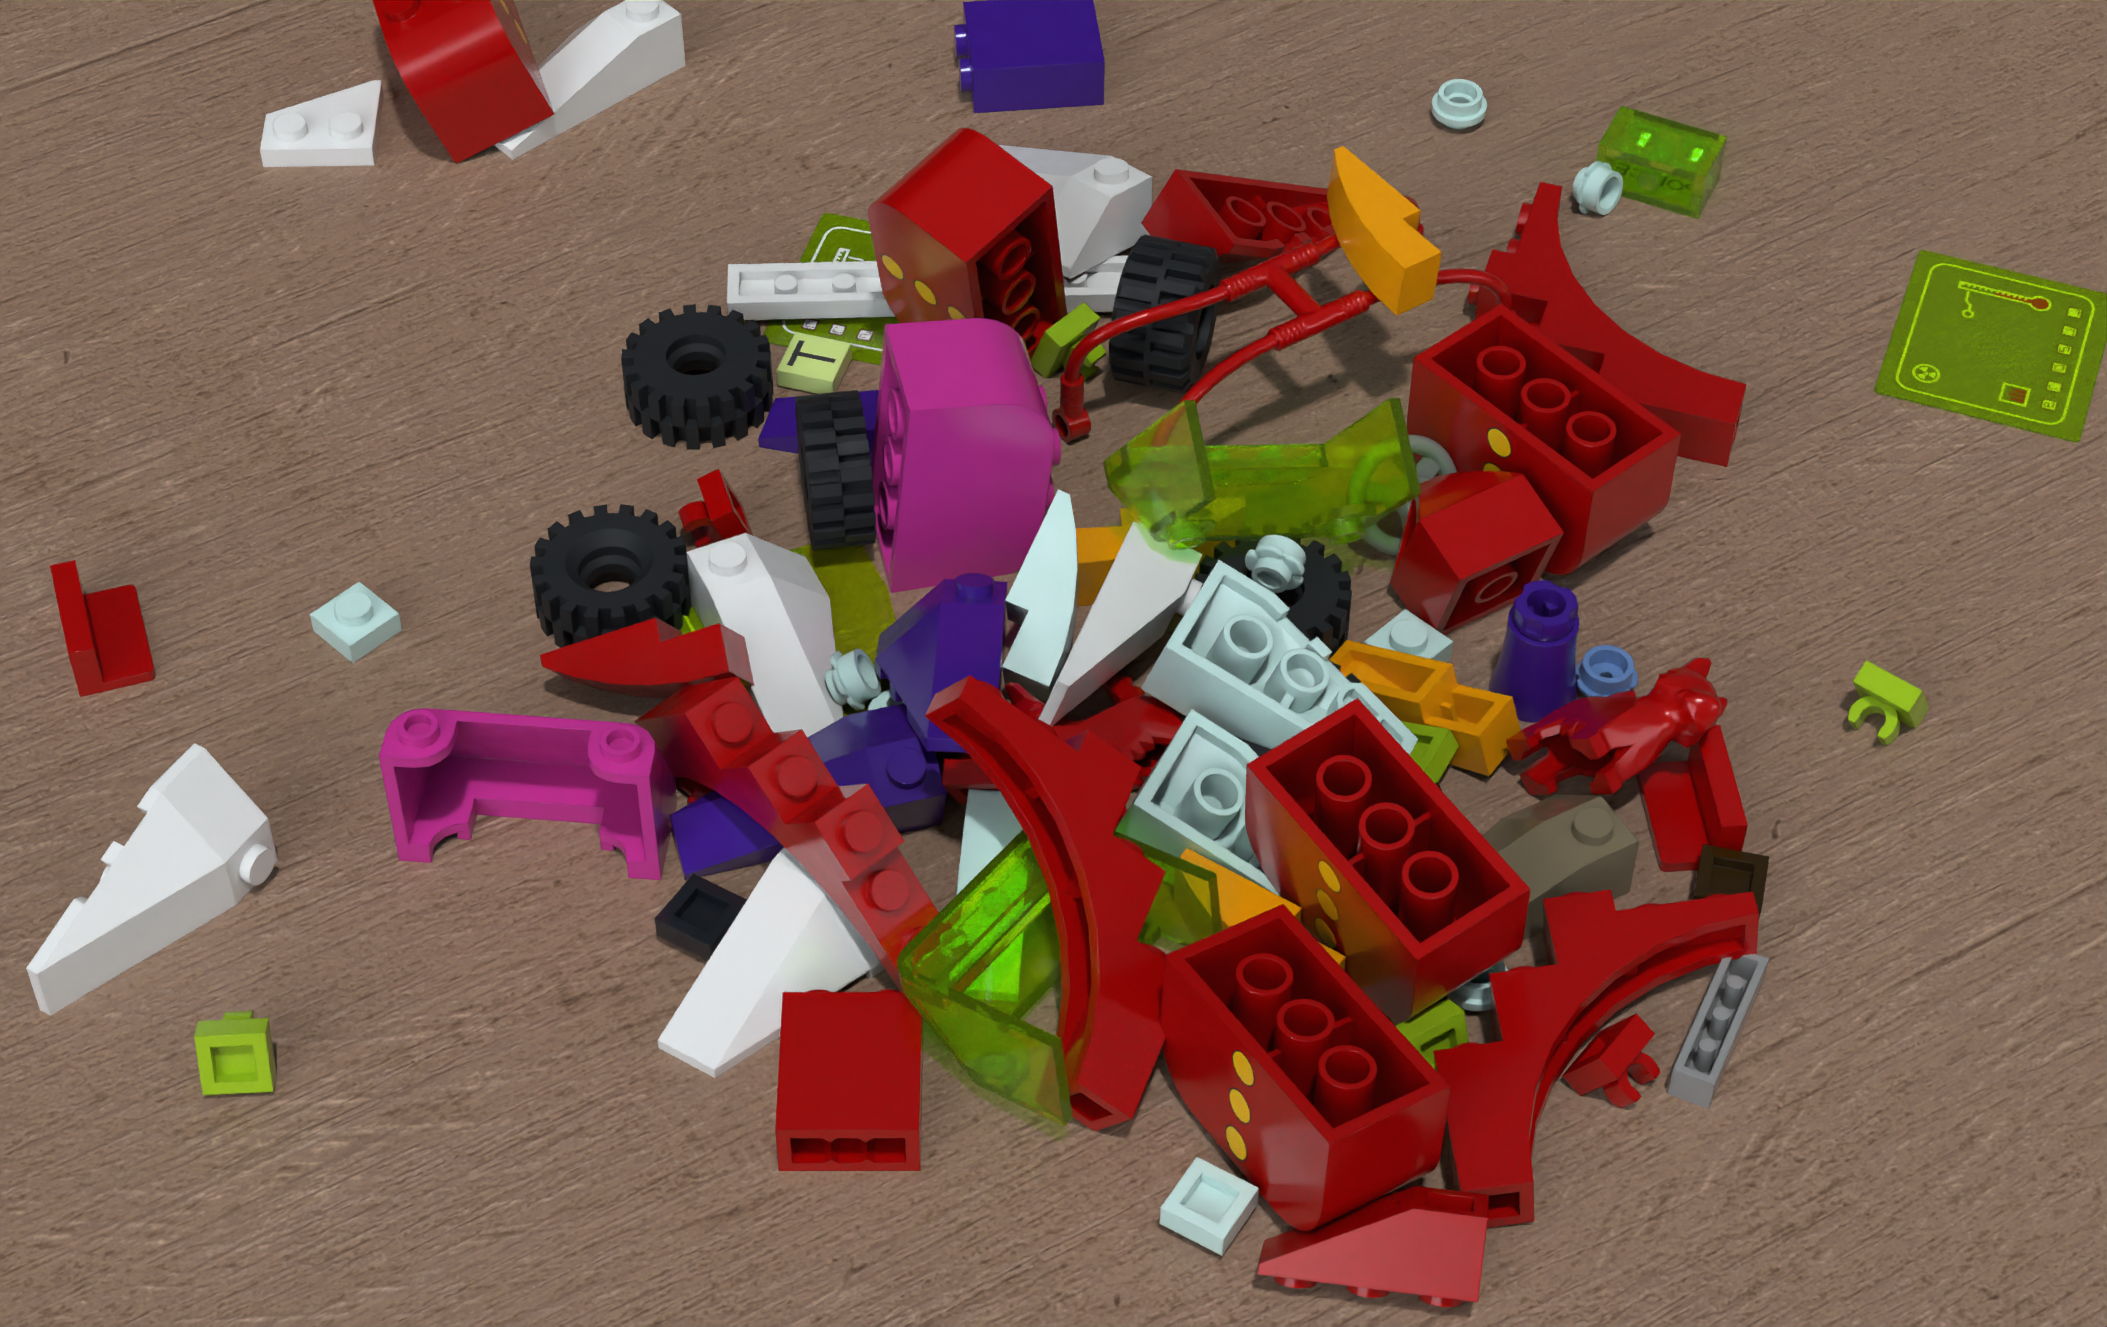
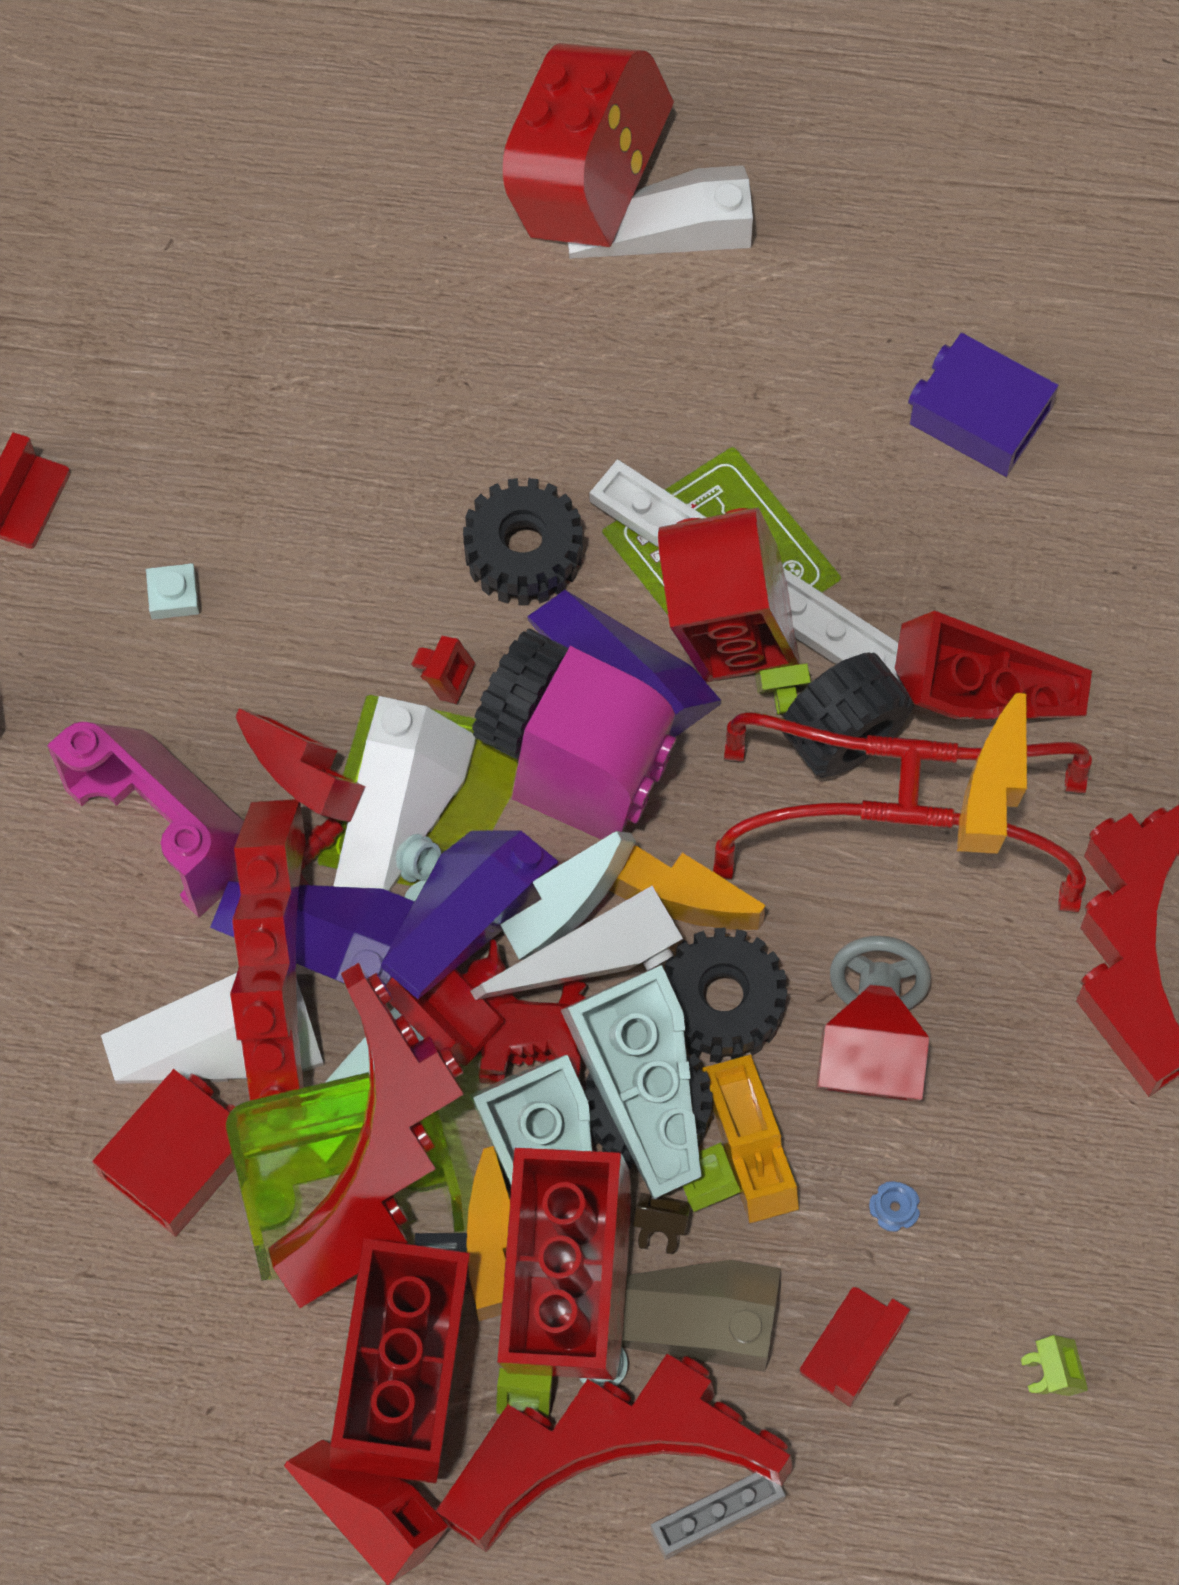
camera: 40 degrees right, 20 degrees up
white wing [260,80,384,167] -> none
black tyre [530,504,691,648] -> none
black plate [655,873,747,961] -> none
yellowish green tile [776,332,852,394] -> none
white wedge [999,145,1152,279] -> none
clear neon green windscreen [1103,398,1421,550] -> none
light aqua plate [1160,1157,1259,1256] -> none
light aqua plate [1245,535,1306,593] -> none
light aqua plate [1364,609,1453,662] -> none
red brick [1407,304,1681,575] -> none
dark purple plant [1489,580,1579,723] -> none
red animal [1506,658,1728,795] -> none
red tile [1562,1013,1660,1108] -> none
dark brown plate [1693,844,1769,918] -> none

